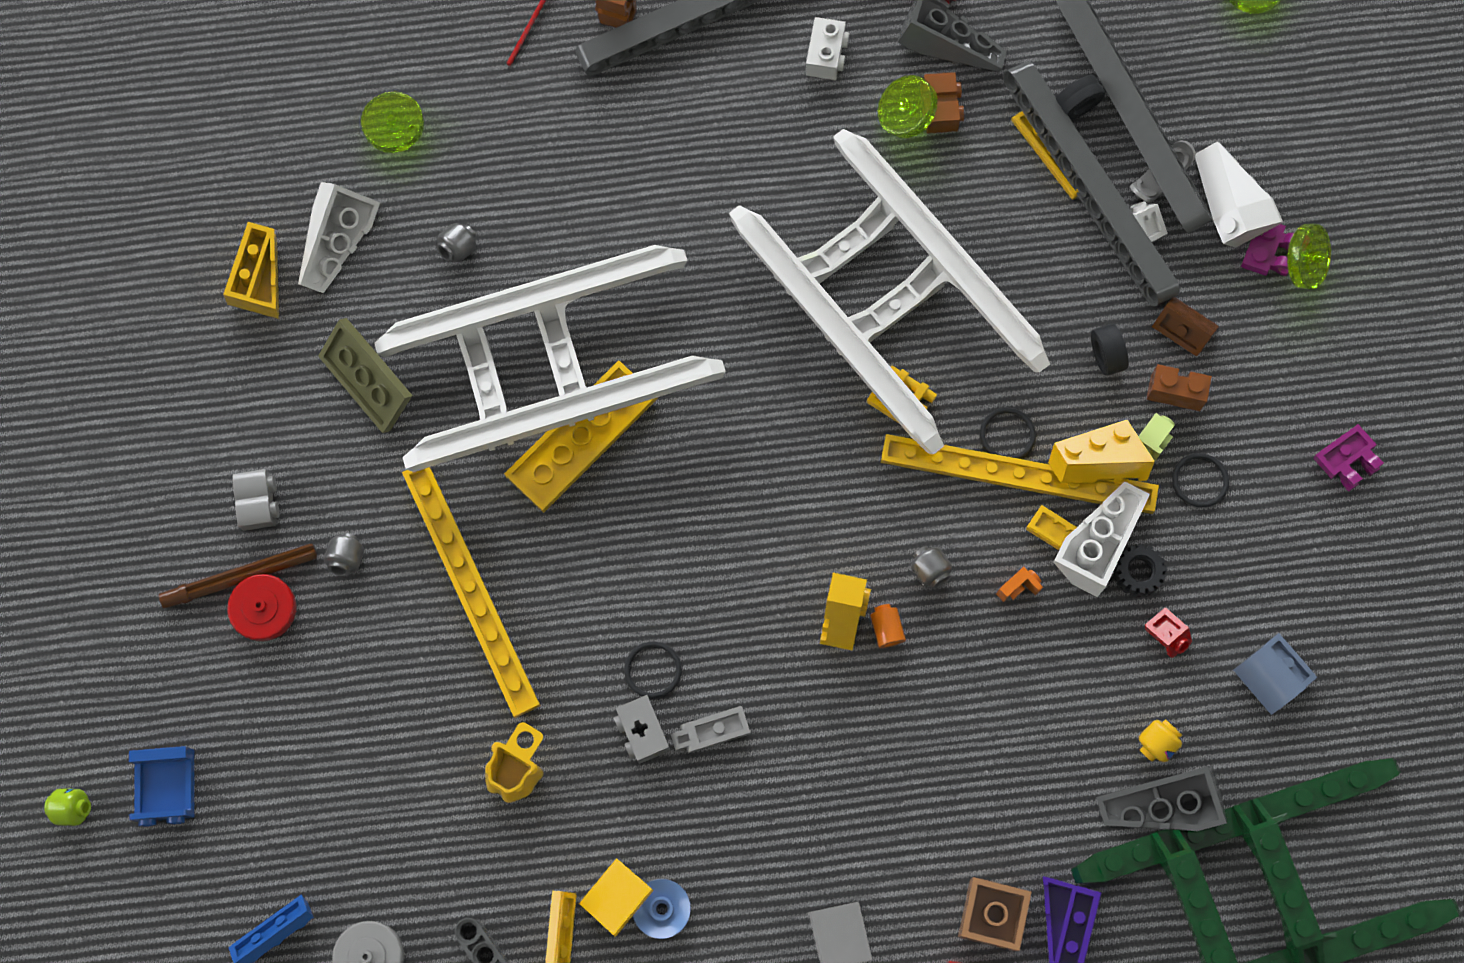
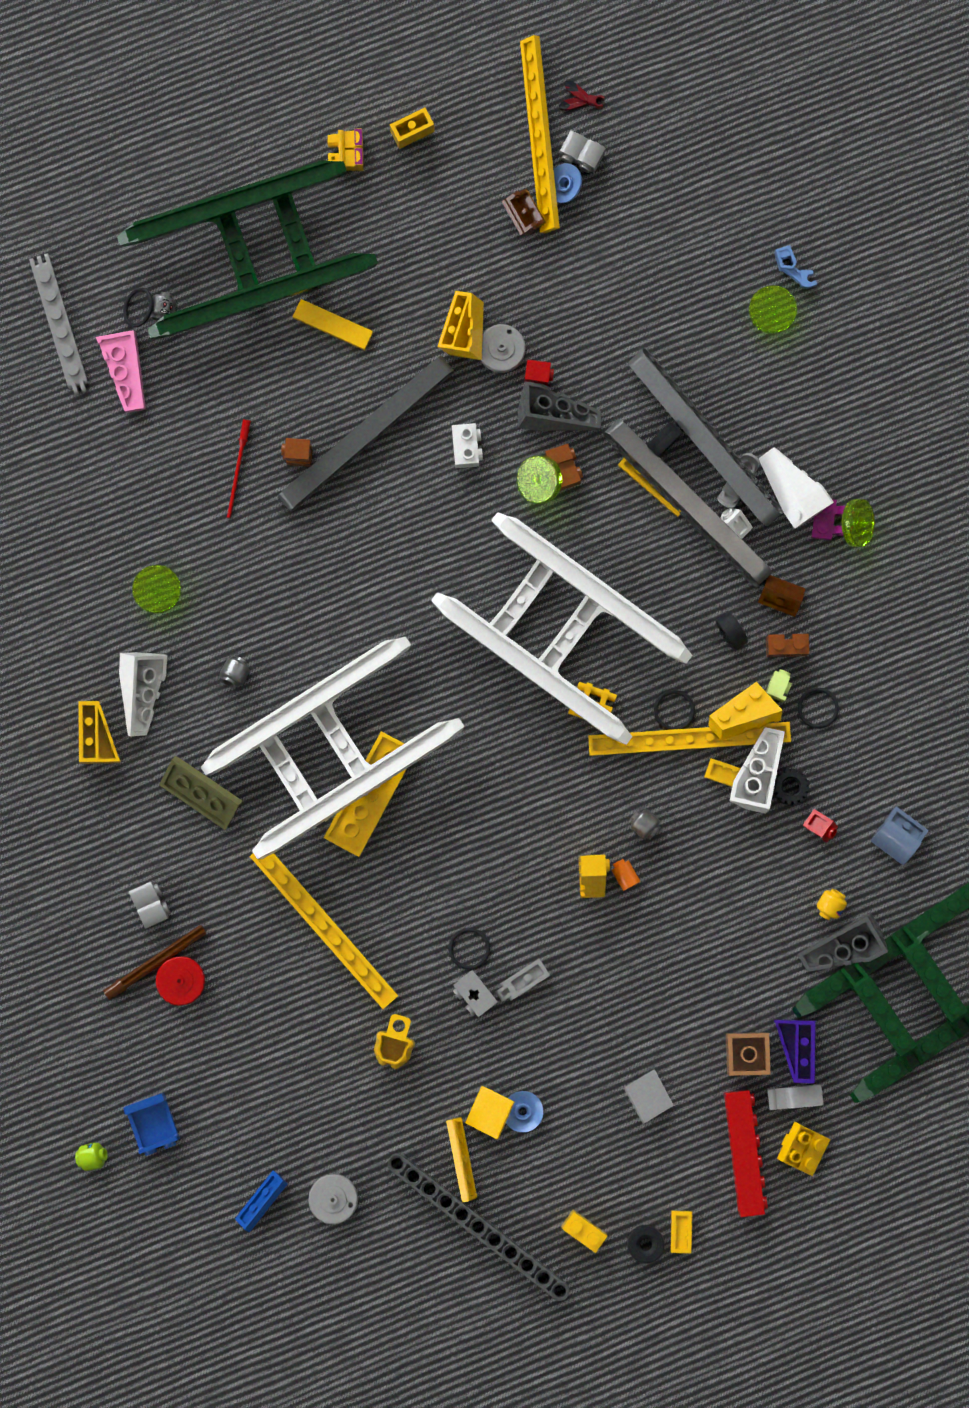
camera: 20 degrees left, 10 degrees up
flat silver head [324,533,364,576] -> none
orange bracket [996,567,1043,602] -> none
magenta plate [1313,424,1384,492] -> none

